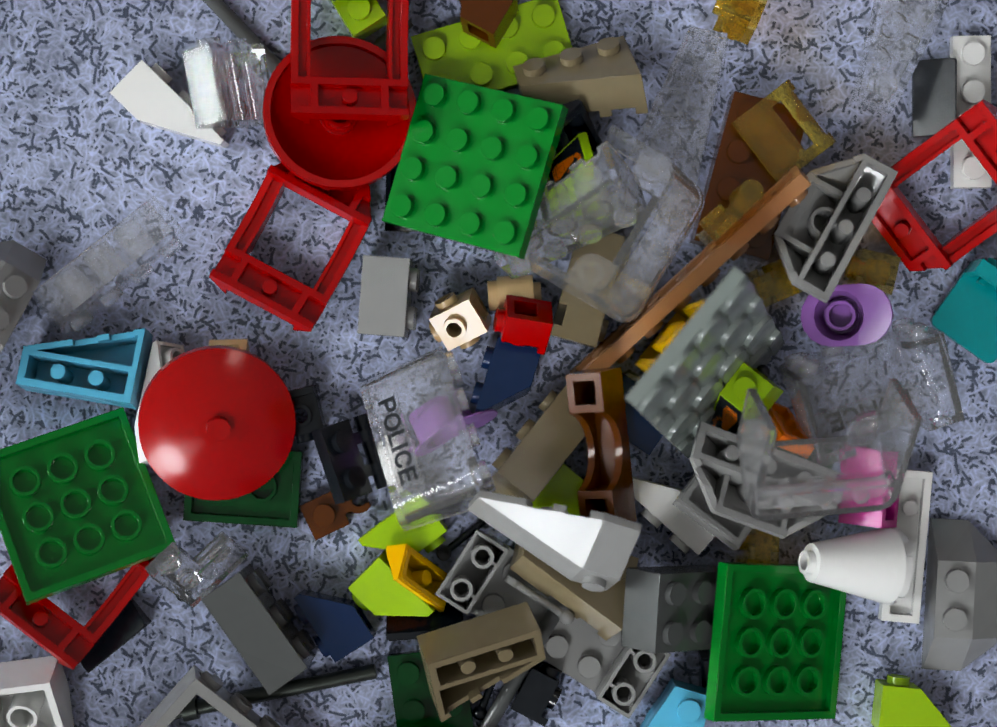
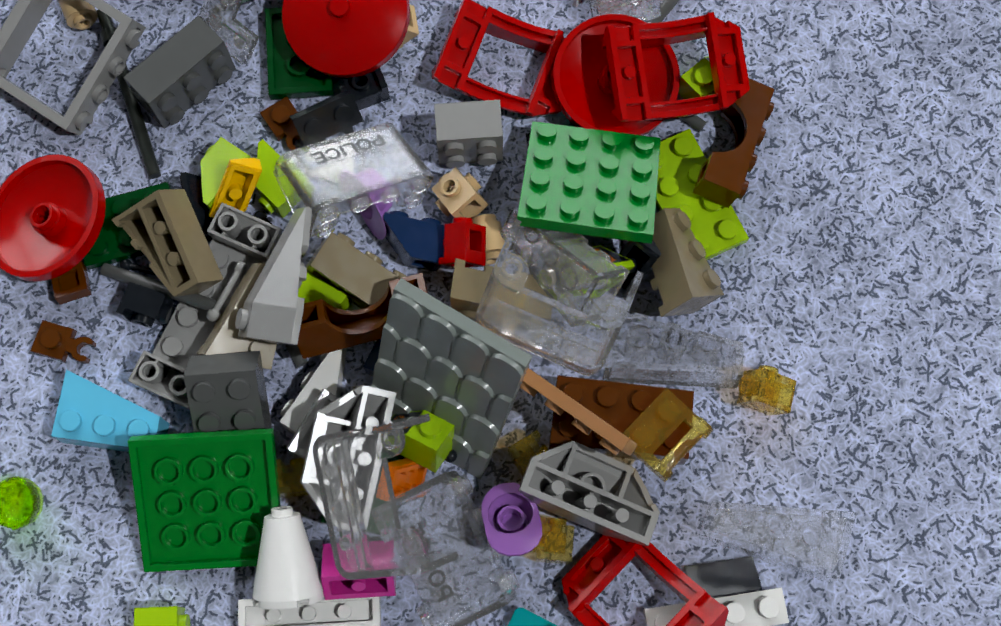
camera: 85 degrees right, 15 degrees down
dark blue slope [294,589,376,663] -> none
clear yellow plate [696,179,764,247] -> none

